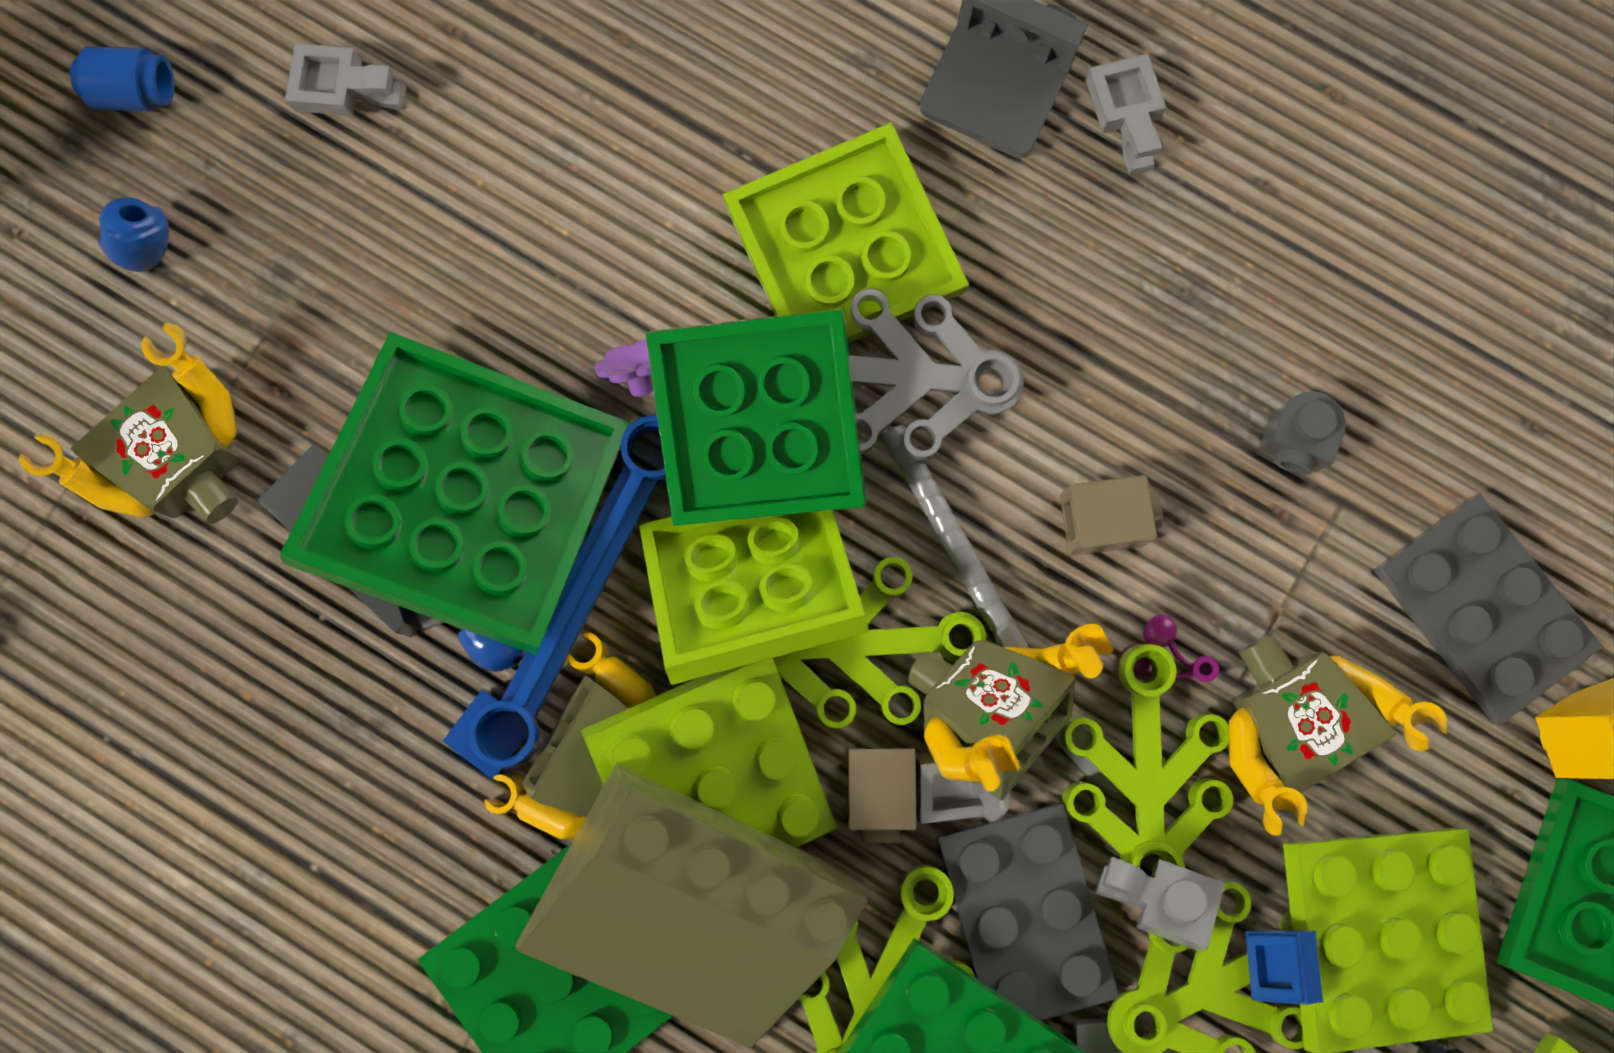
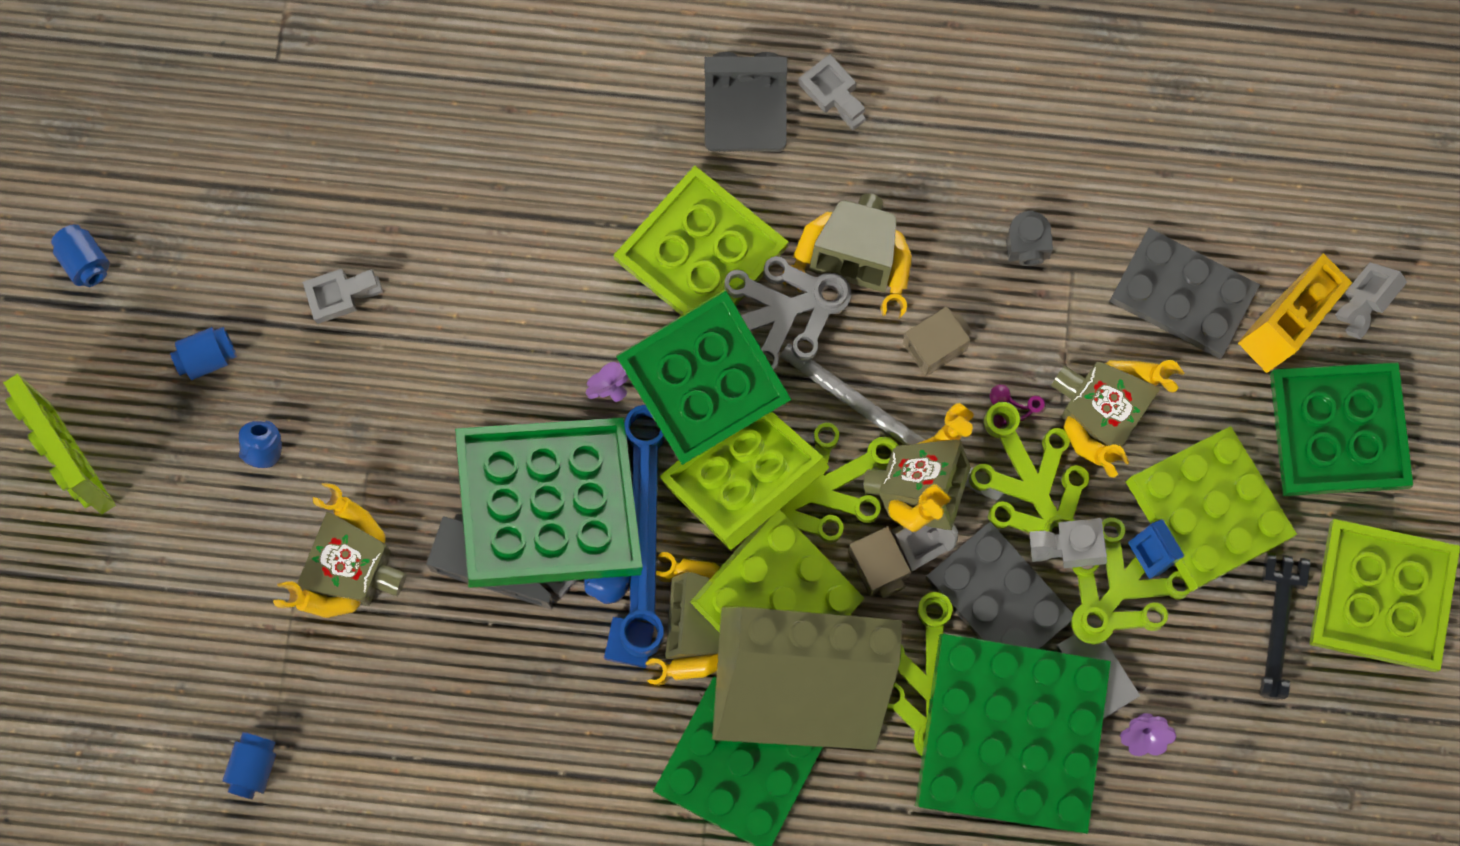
camera: 25 degrees left, 5 degrees down
none -> torso [782,193,912,318]

